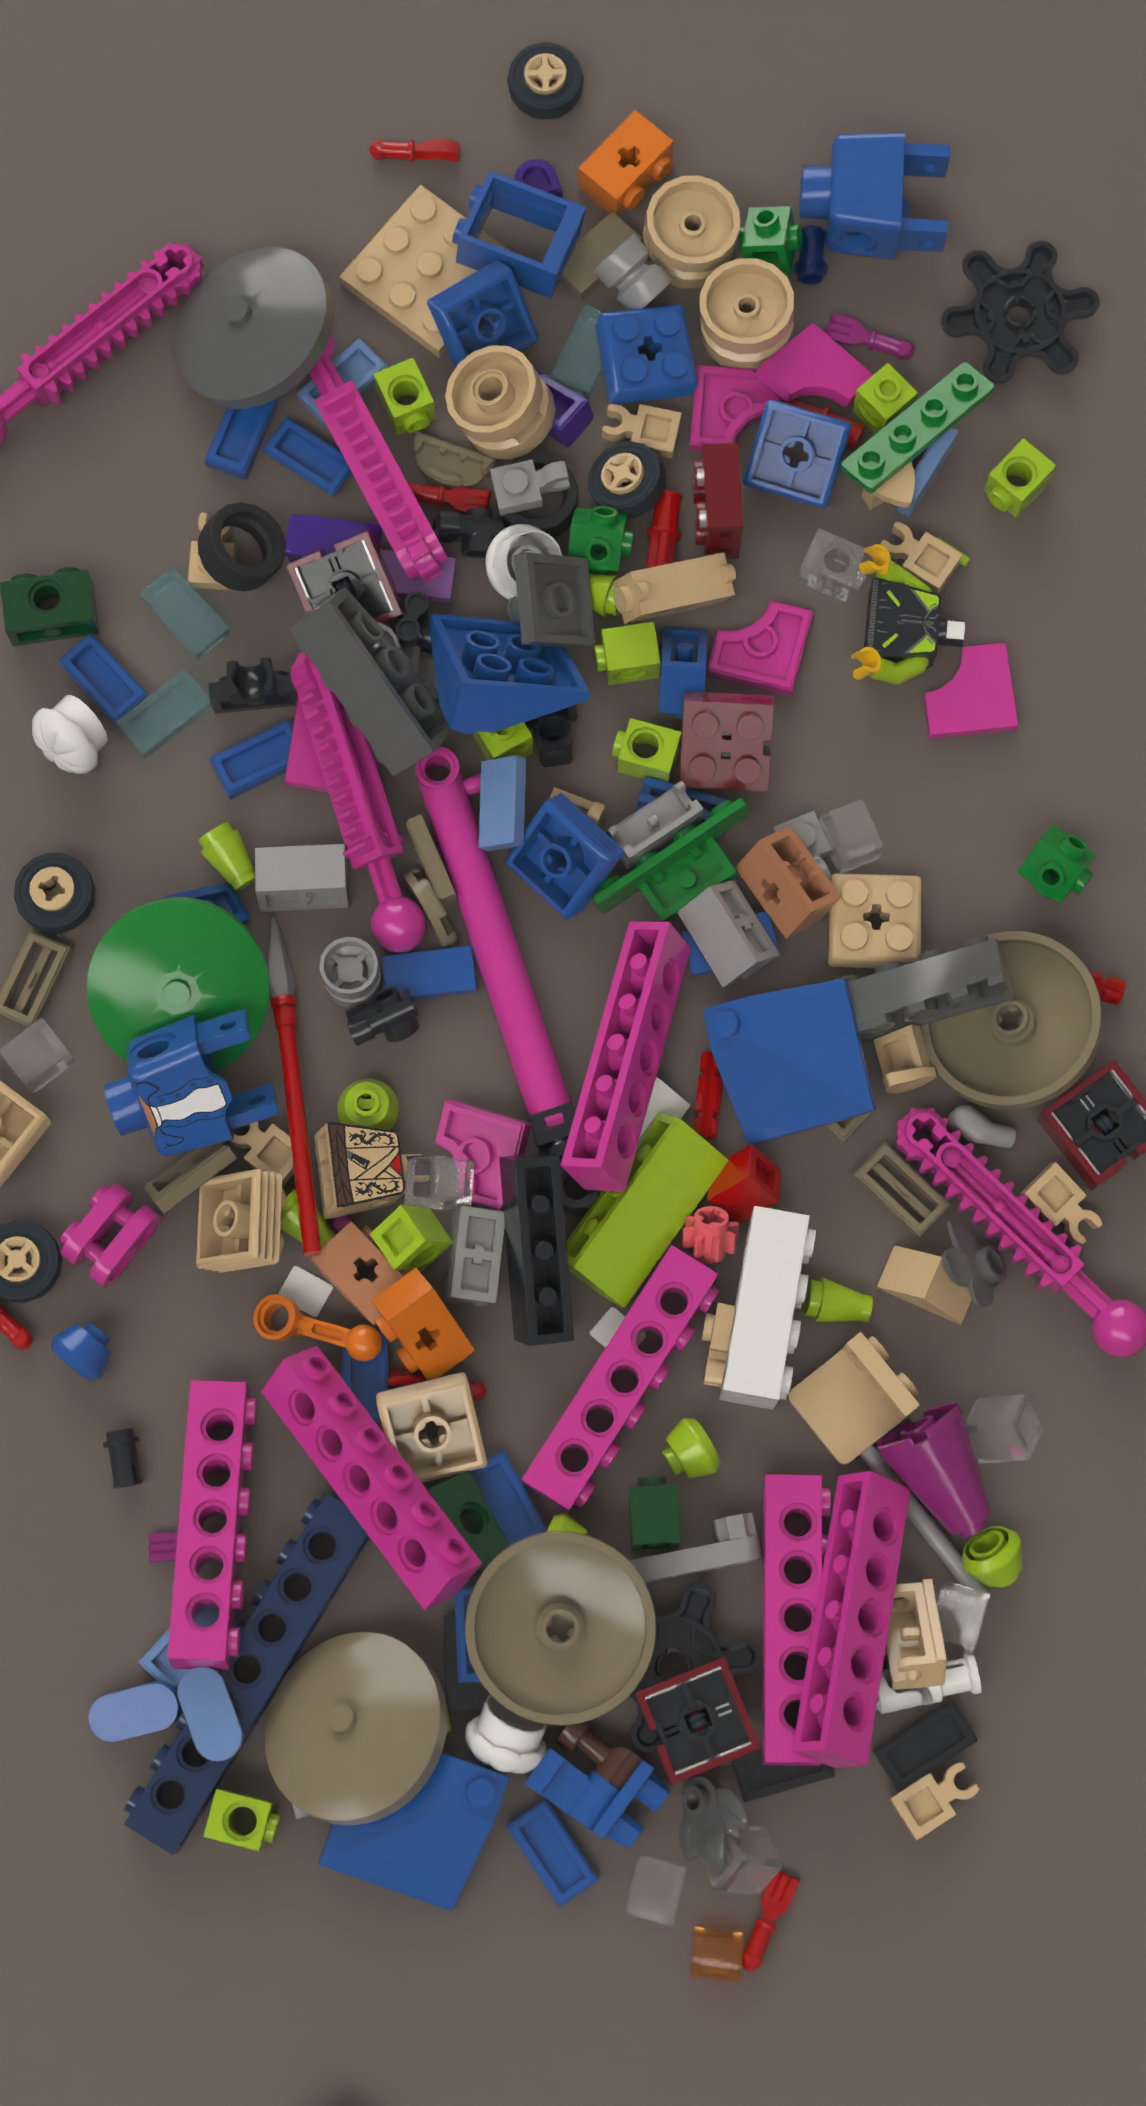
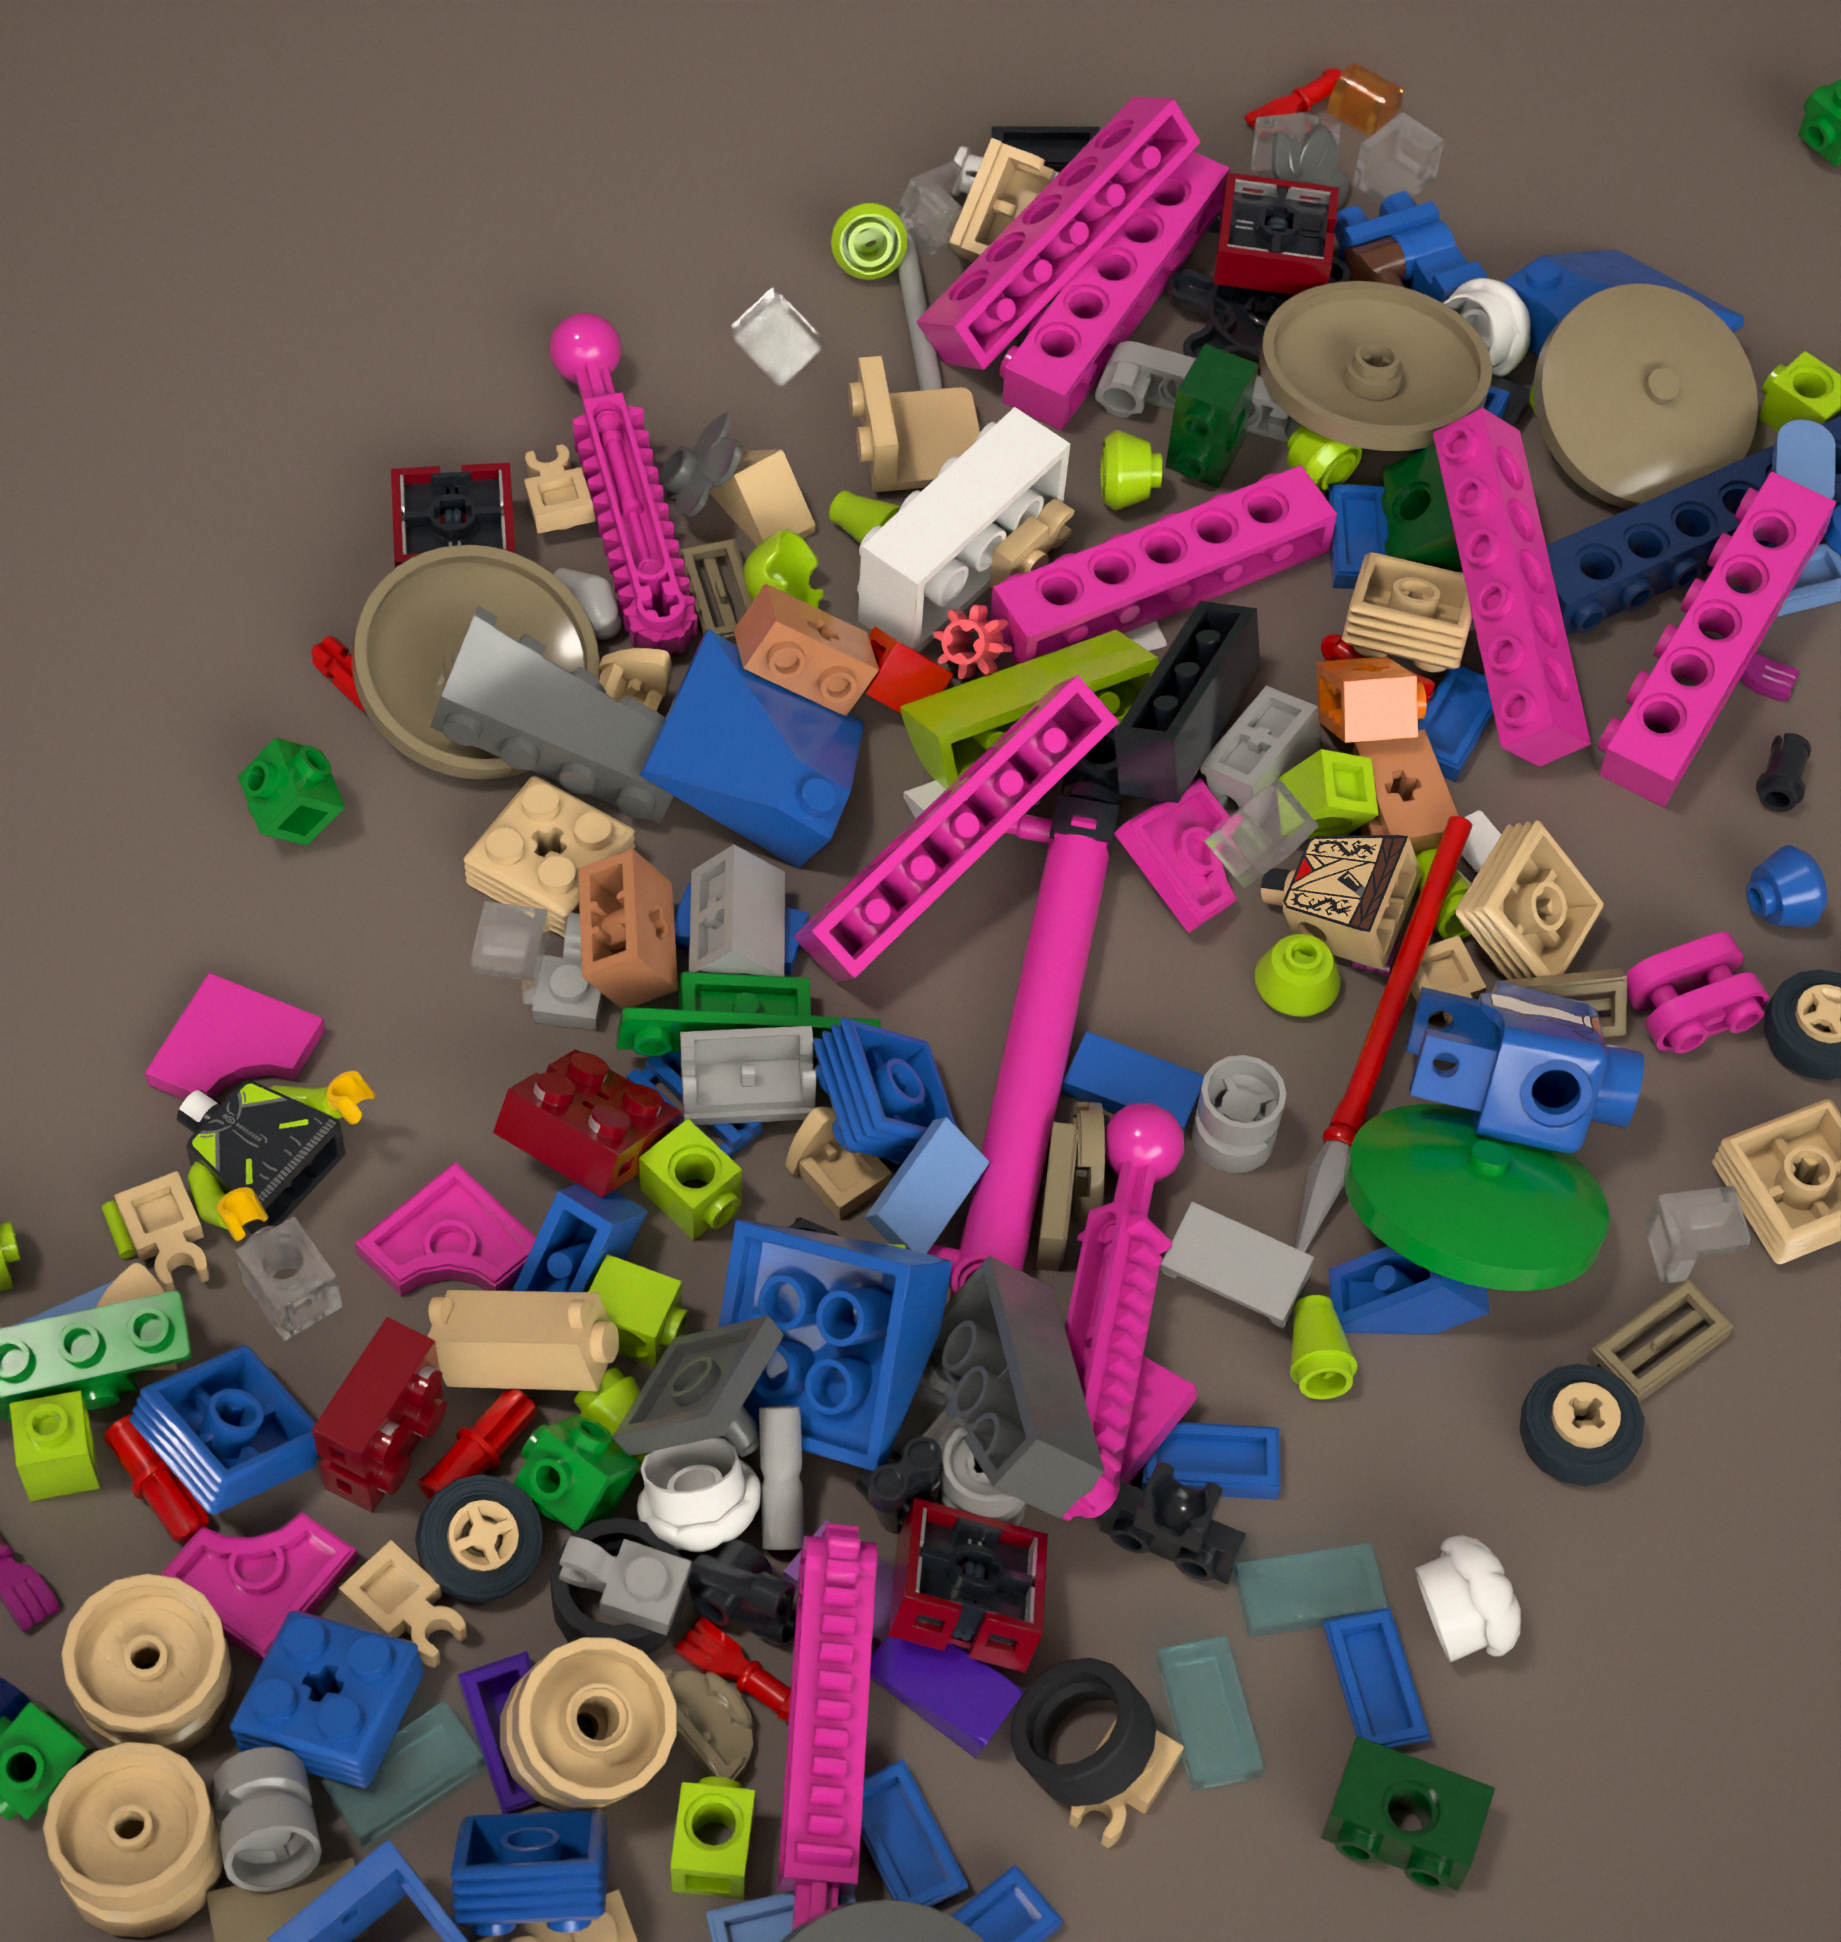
camera: 155 degrees left, 20 degrees down
orange piece [253,1294,382,1362] -> none
black plate [345,987,419,1046] -> none
blue tile [506,1798,599,1907] -> none
red axle [693,1051,723,1140] -> none
dark pink tile [755,323,874,408] -> none
magenta cone [877,1401,991,1538] -> none
tan plate [889,1763,979,1841] -> none
none -> nougat brick [733,583,879,716]
none -> lime hair [744,529,825,609]
none -> light grey piece [759,1406,804,1550]

